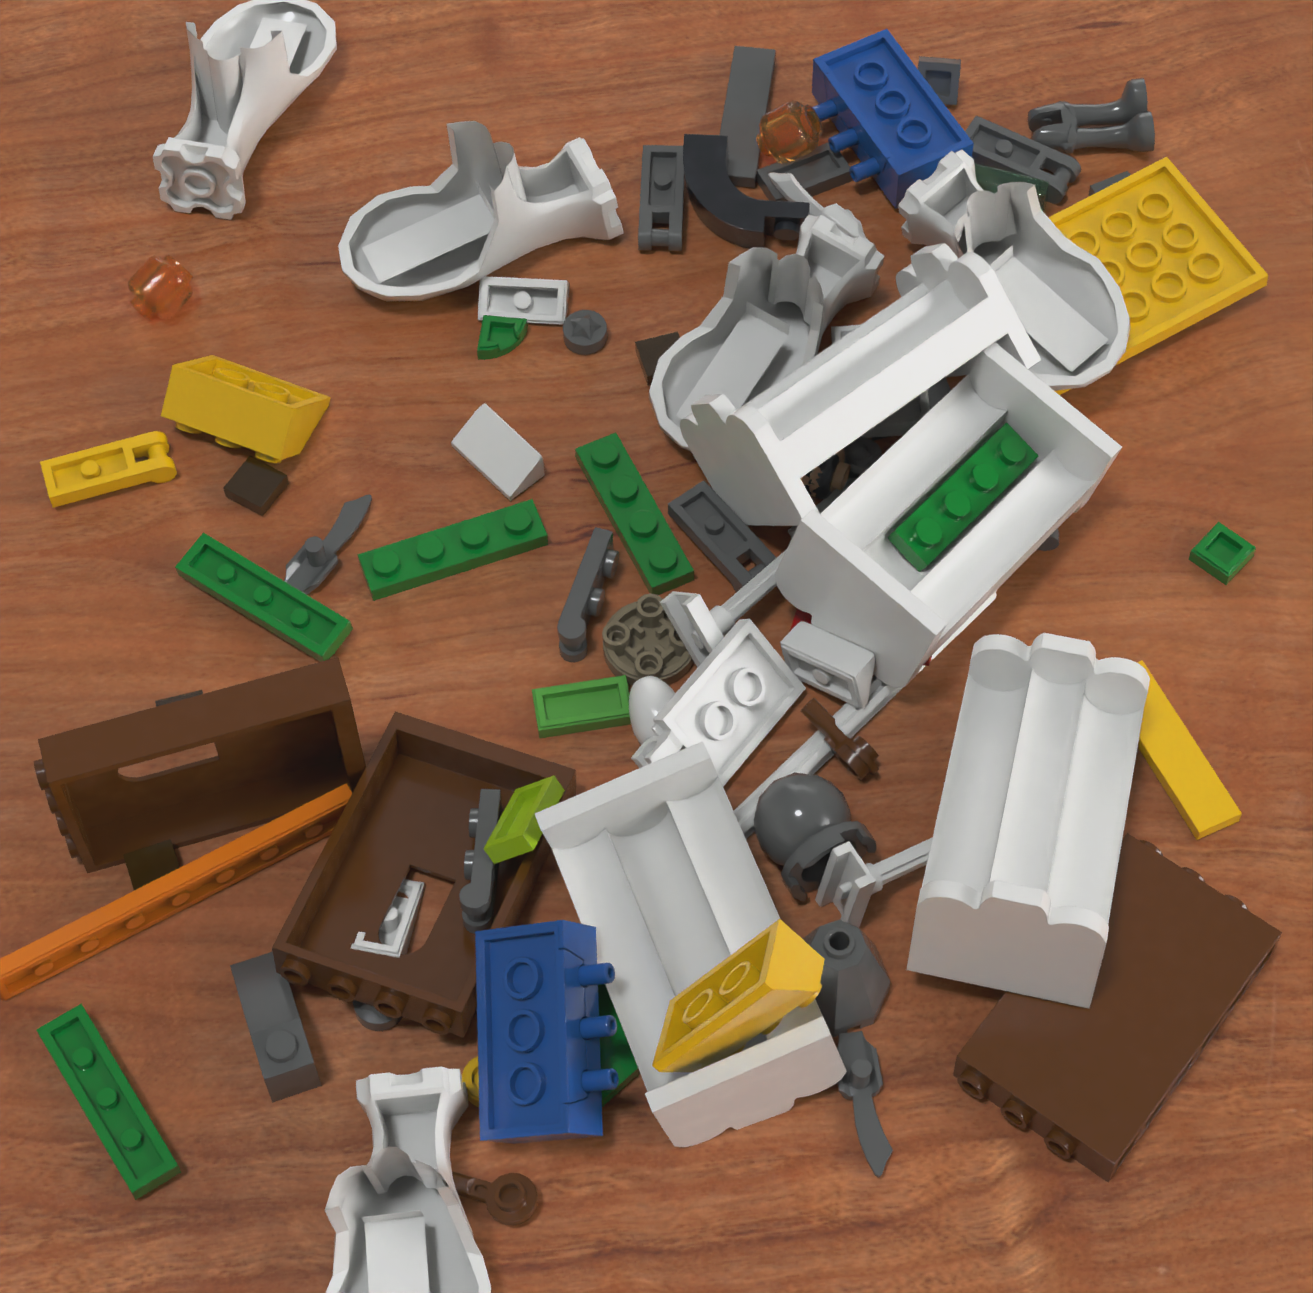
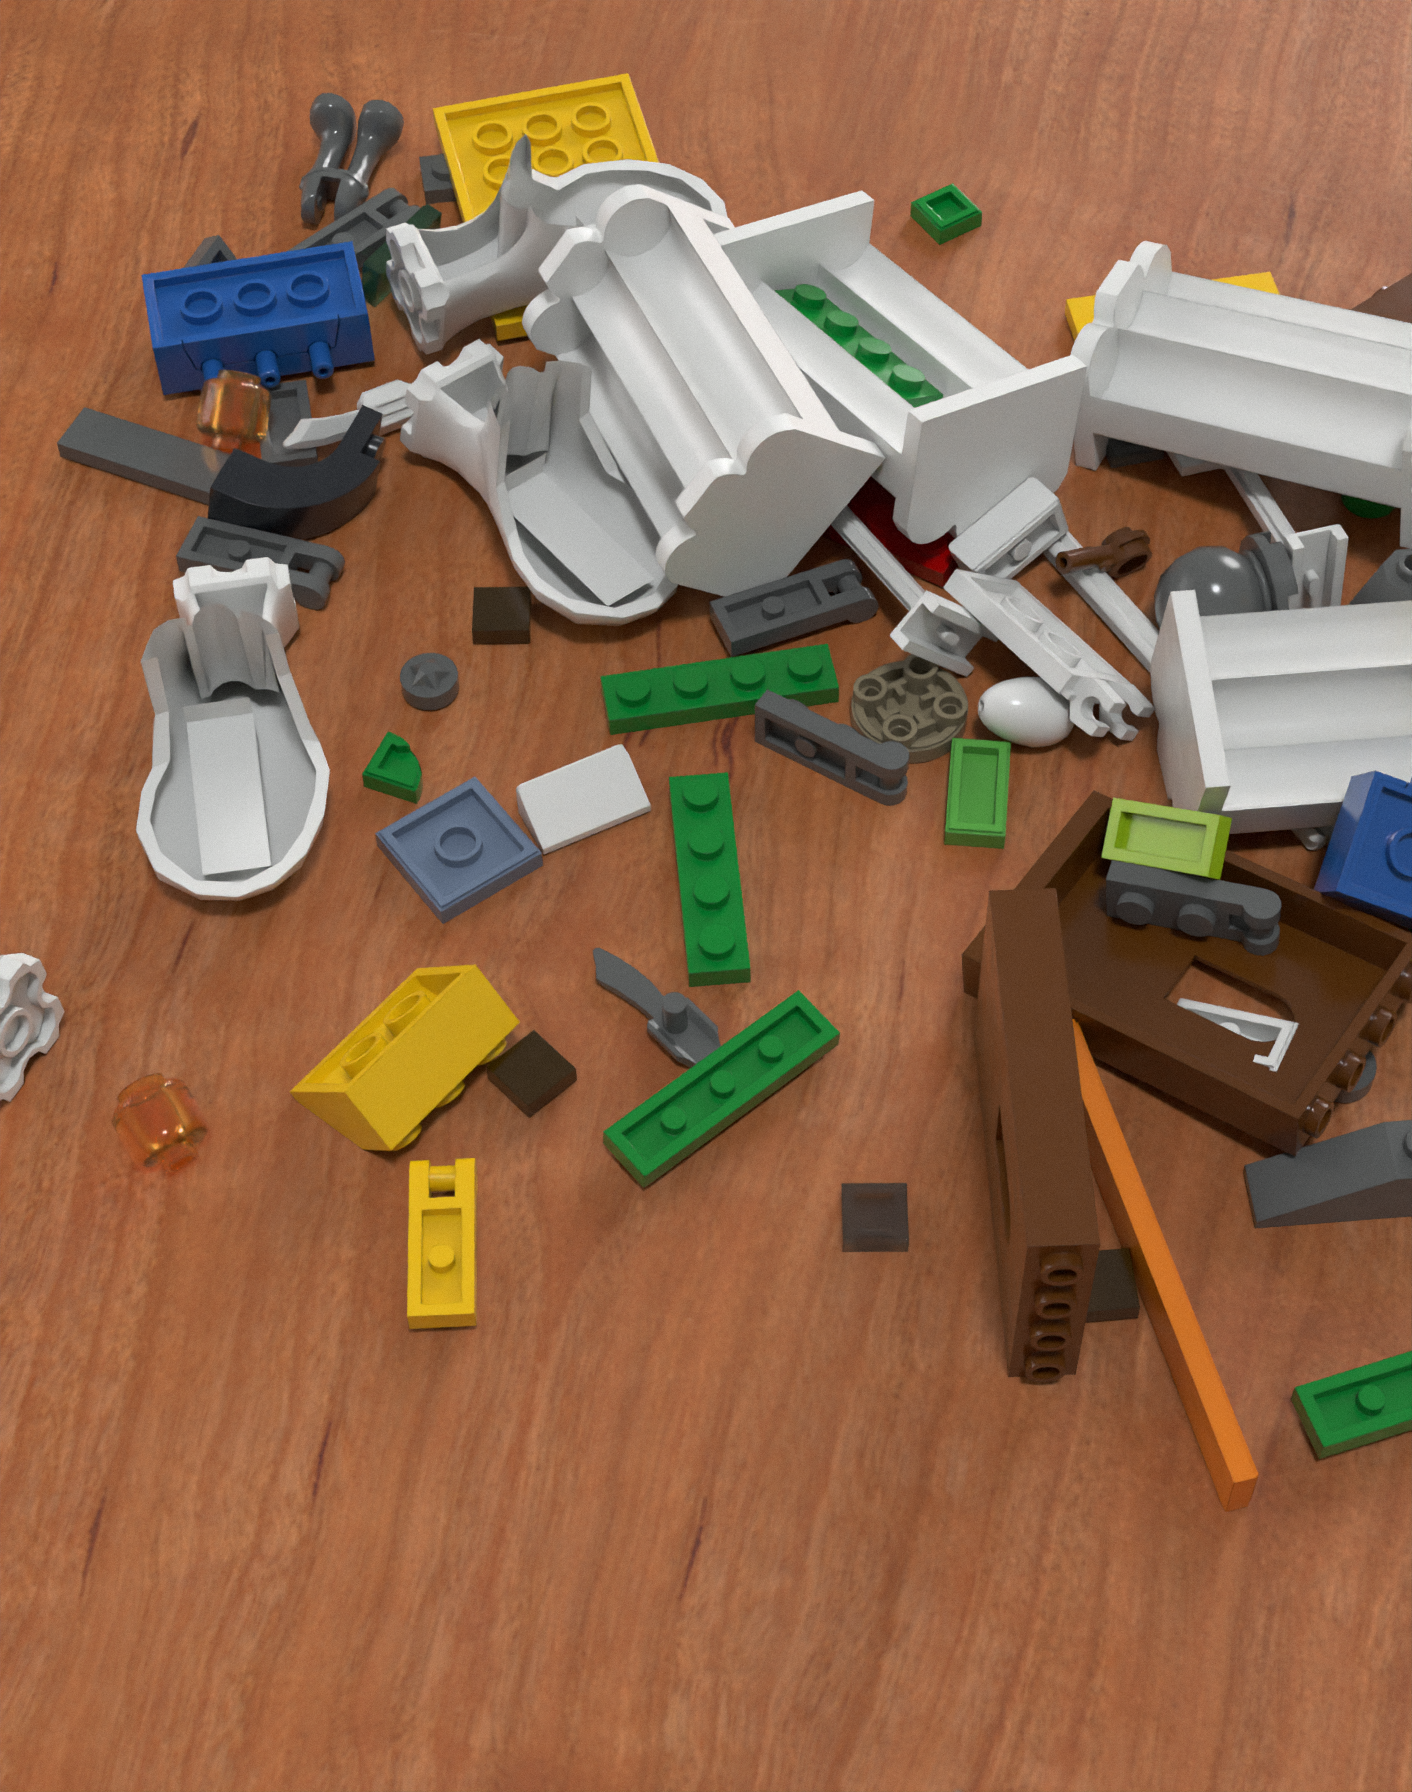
camera: 75 degrees left, 5 degrees down
white slope [478,276,570,325] -> none
none -> sand blue tile [375,777,543,924]

